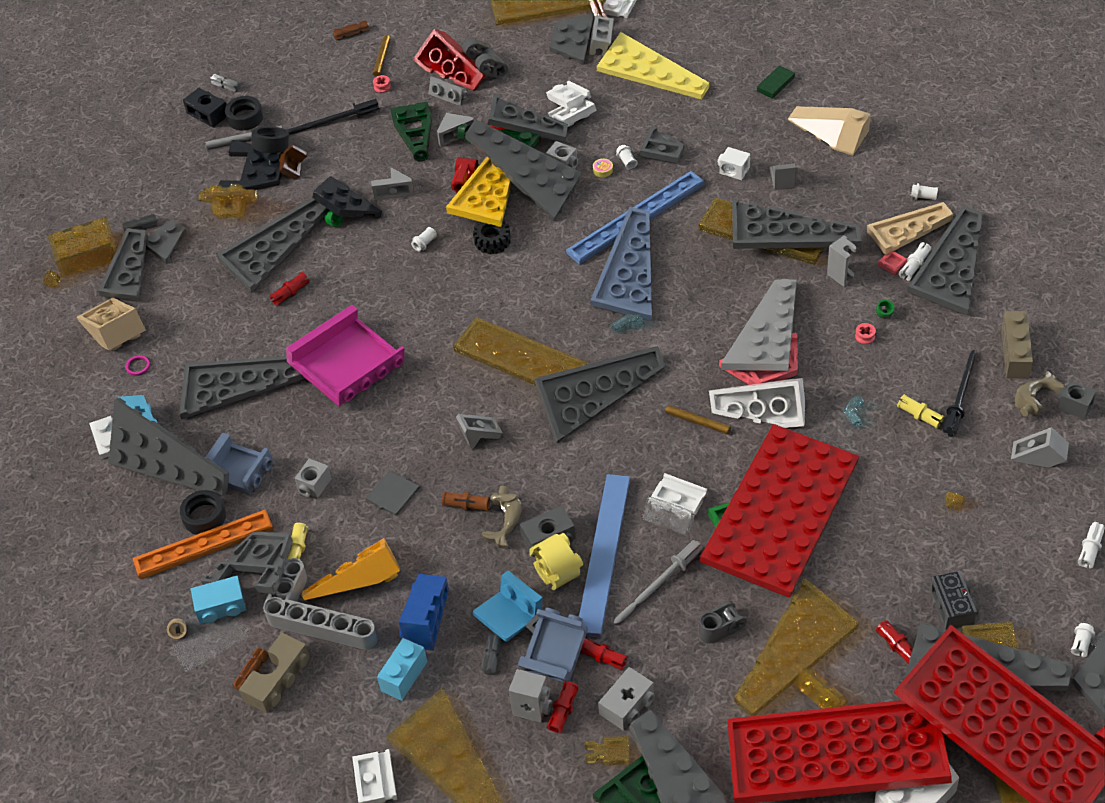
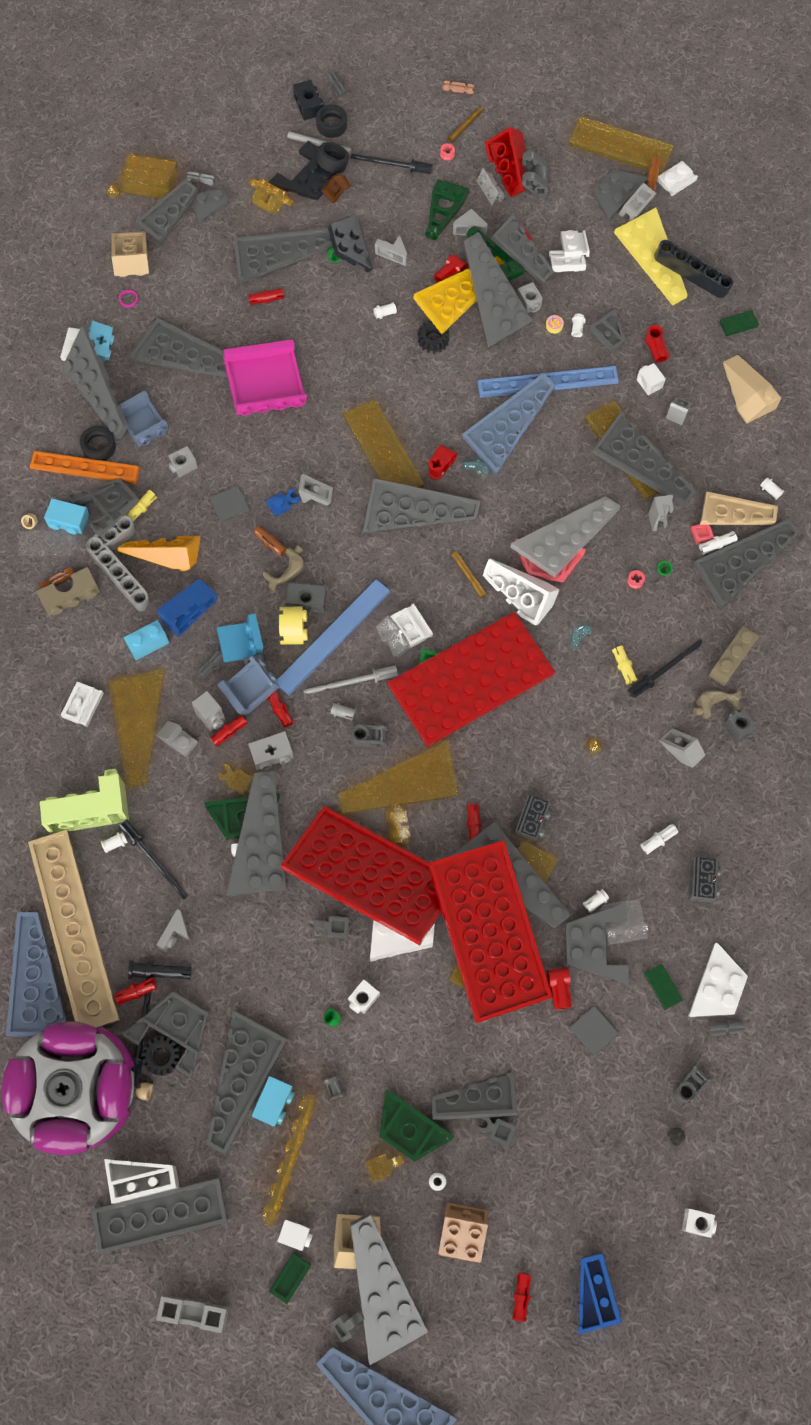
camera: 25 degrees right, 20 degrees up
none -> light grey slope [156,721,198,757]
none -> blue plate [266,489,300,517]
none -> light grey pin [330,702,356,721]
none -> red piece [428,444,457,480]
none -> red piece [645,325,670,363]
none -> black beam [654,240,733,298]

